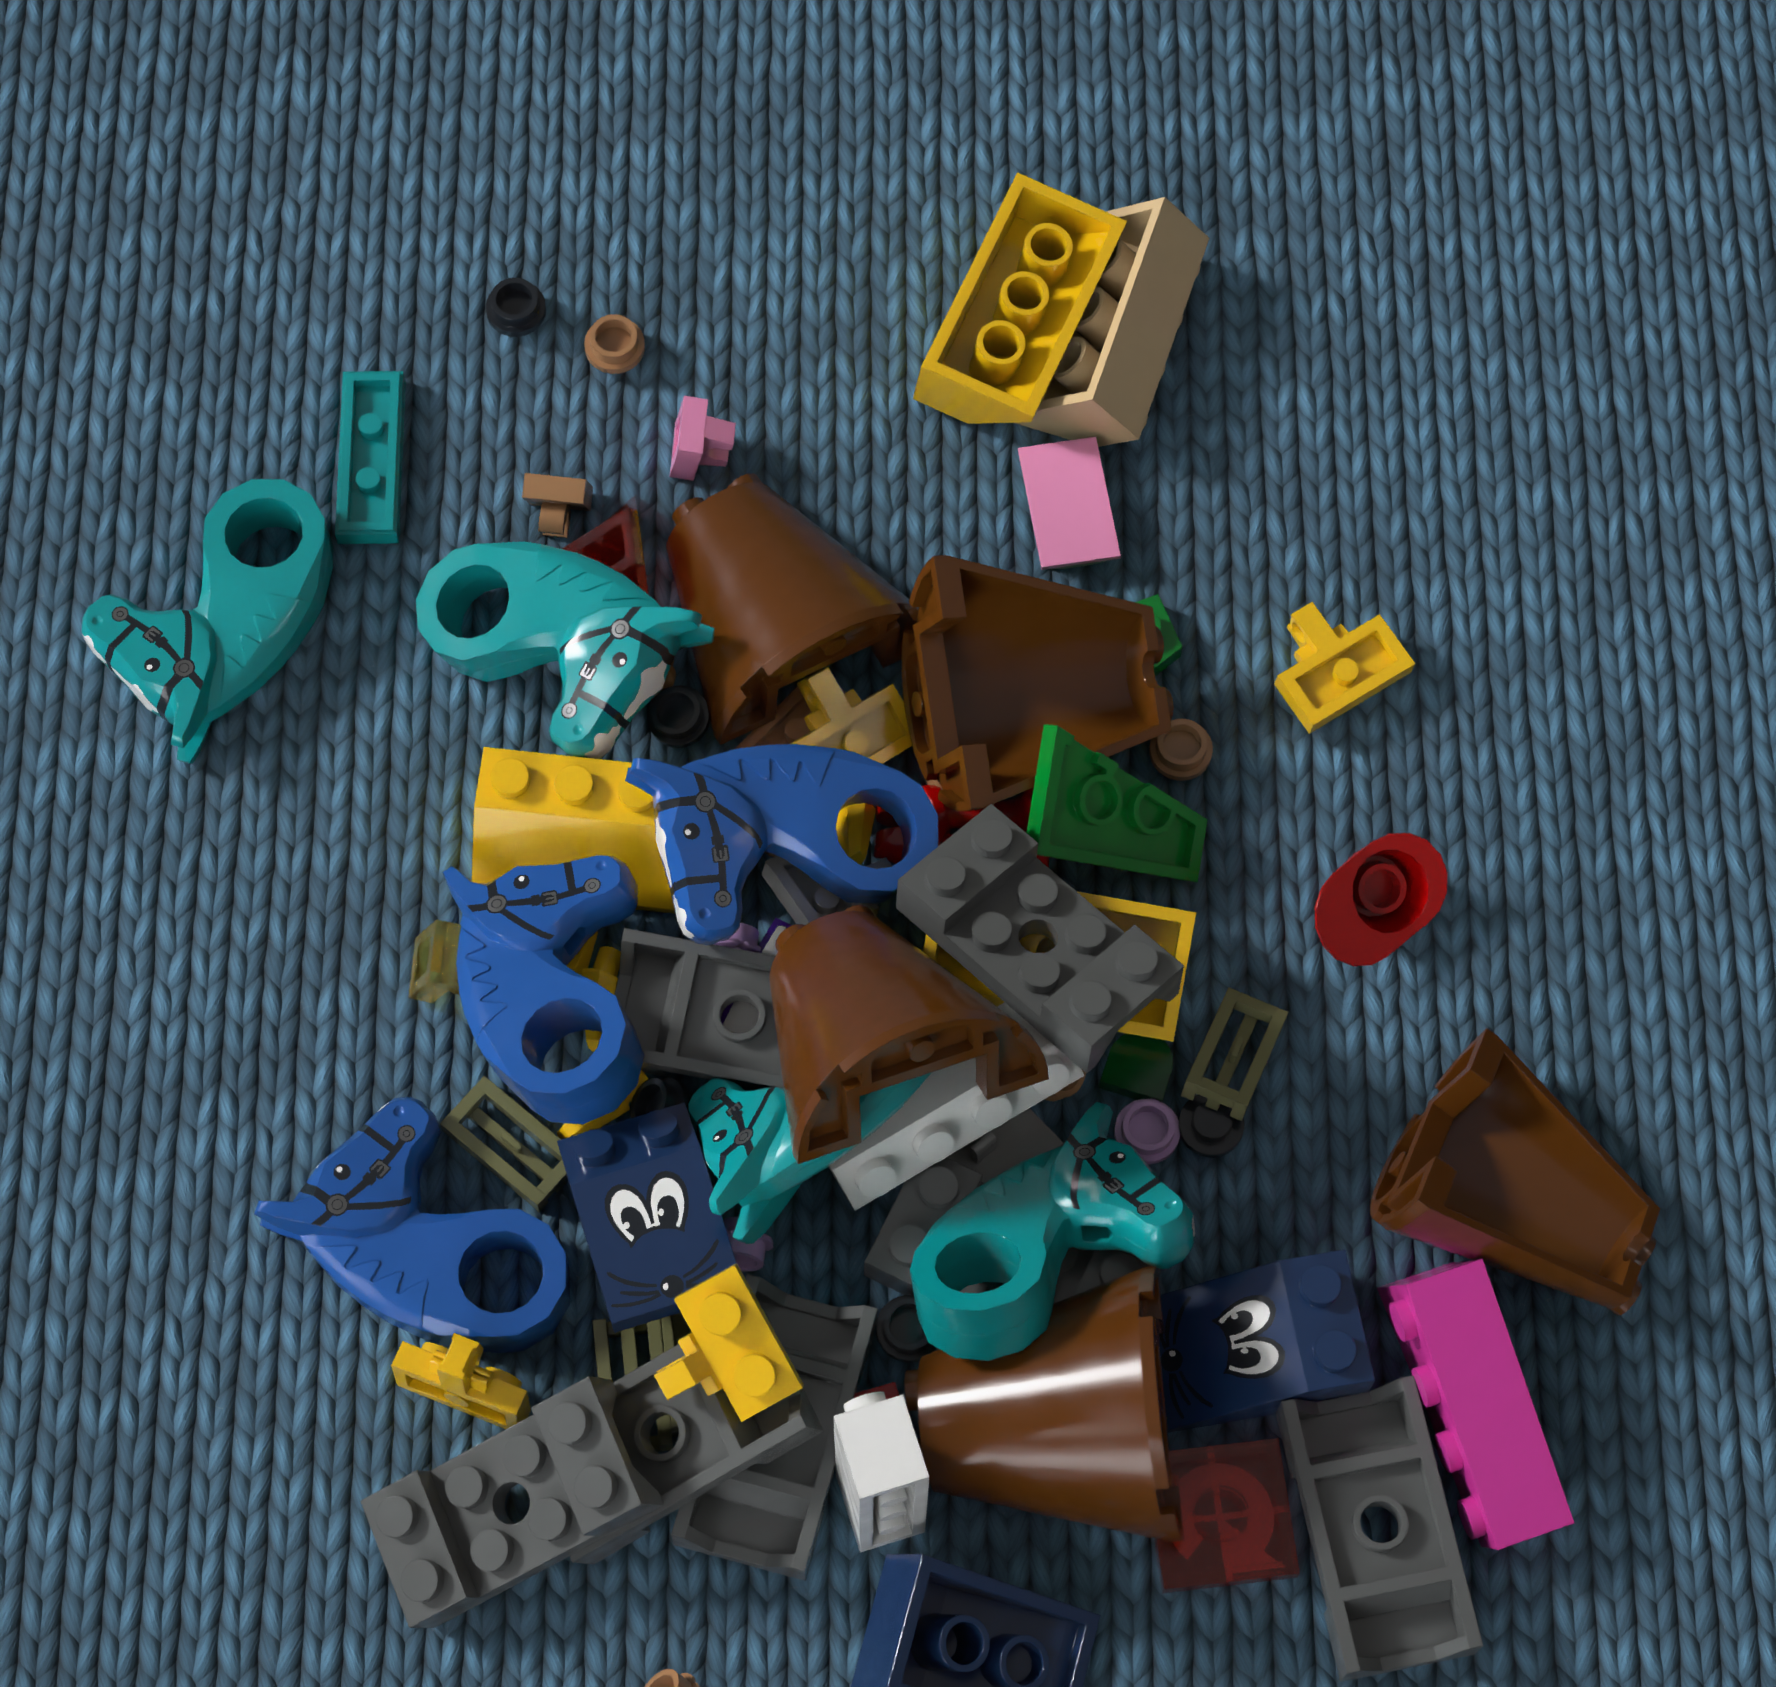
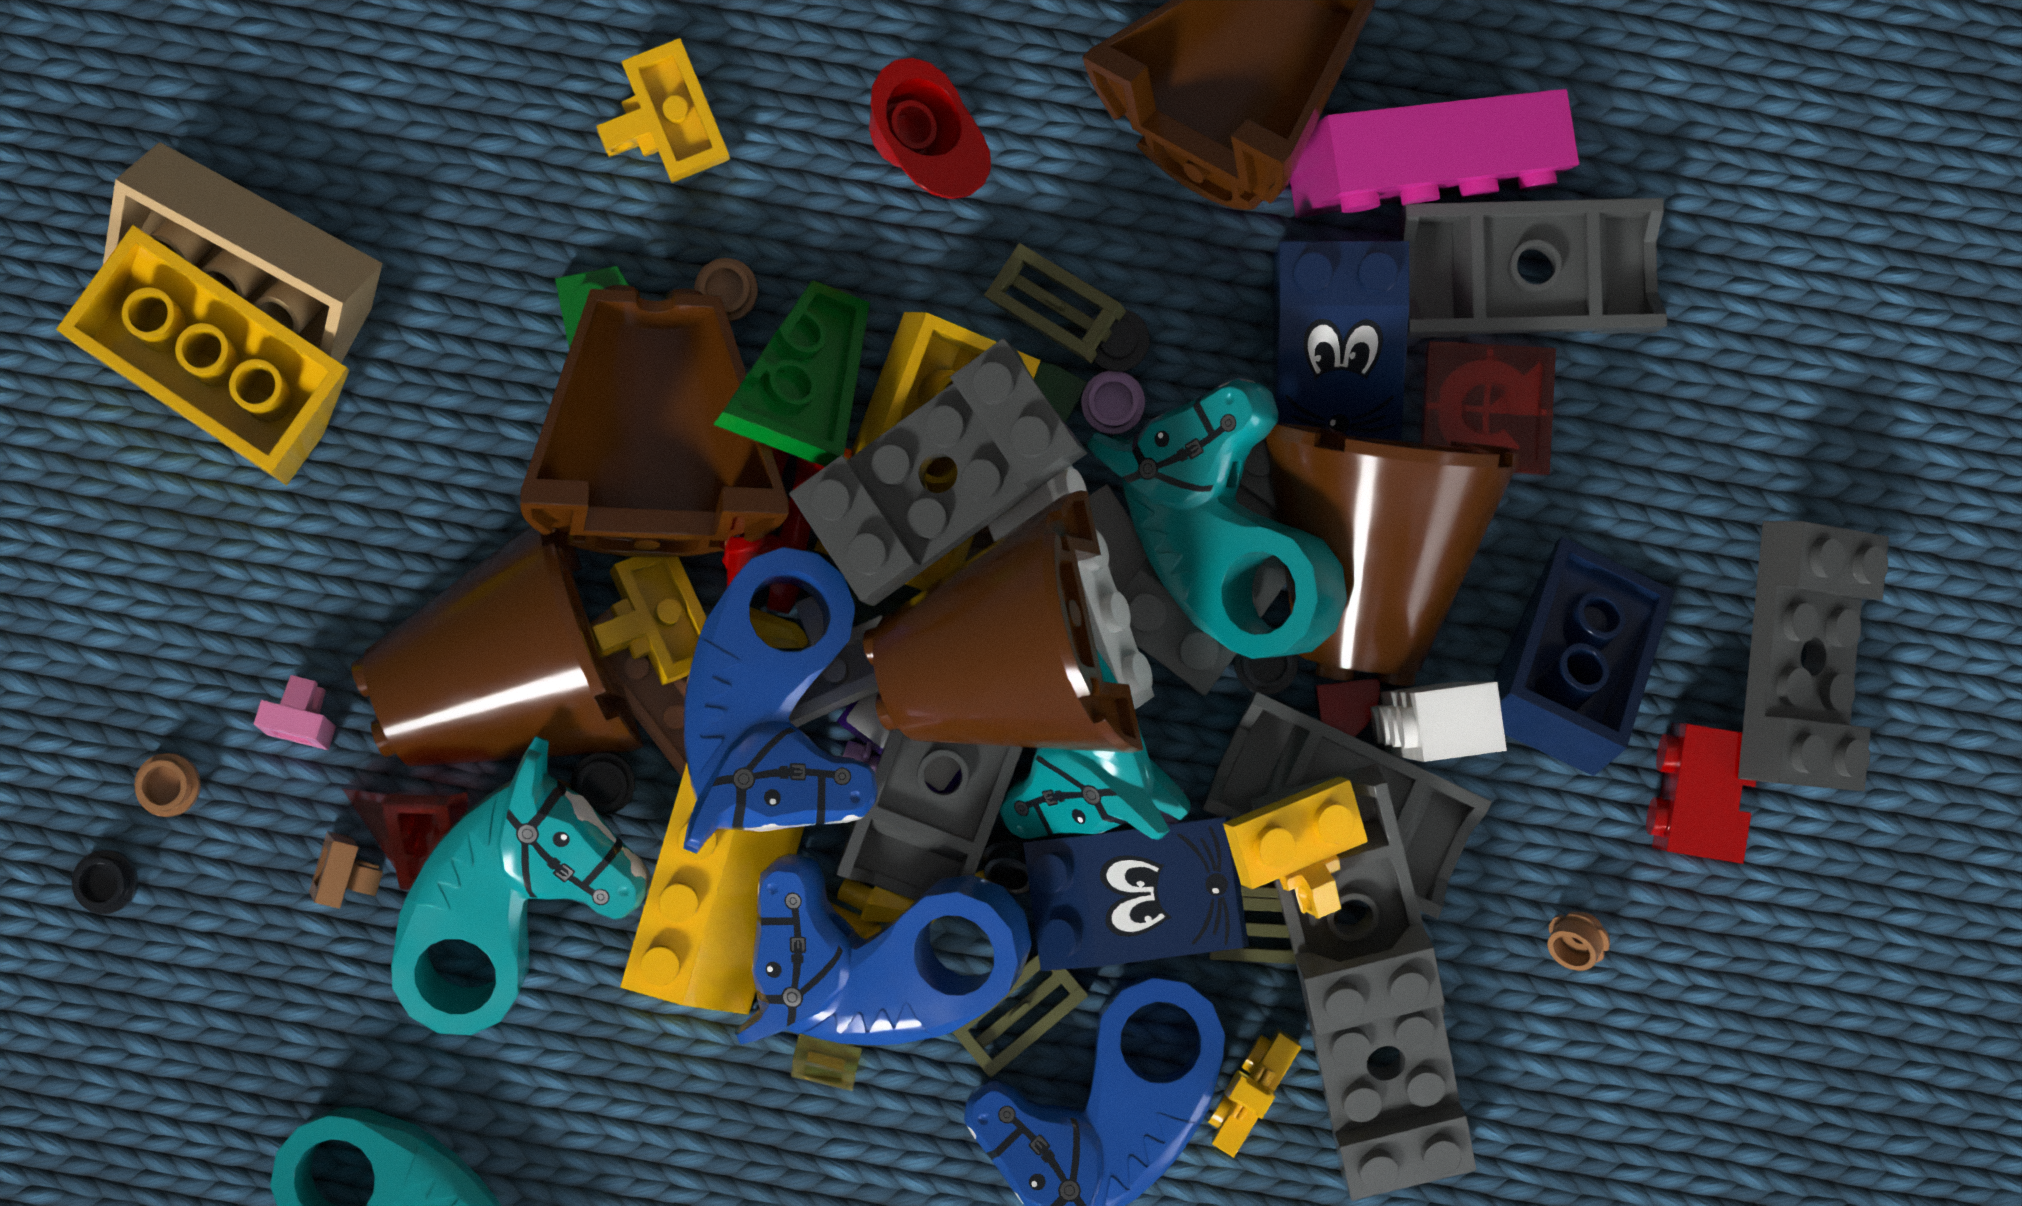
camera: 75 degrees left, 20 degrees up
teal tile [335,371,406,544] -> none
bright pink piece [1018,437,1121,570] -> none

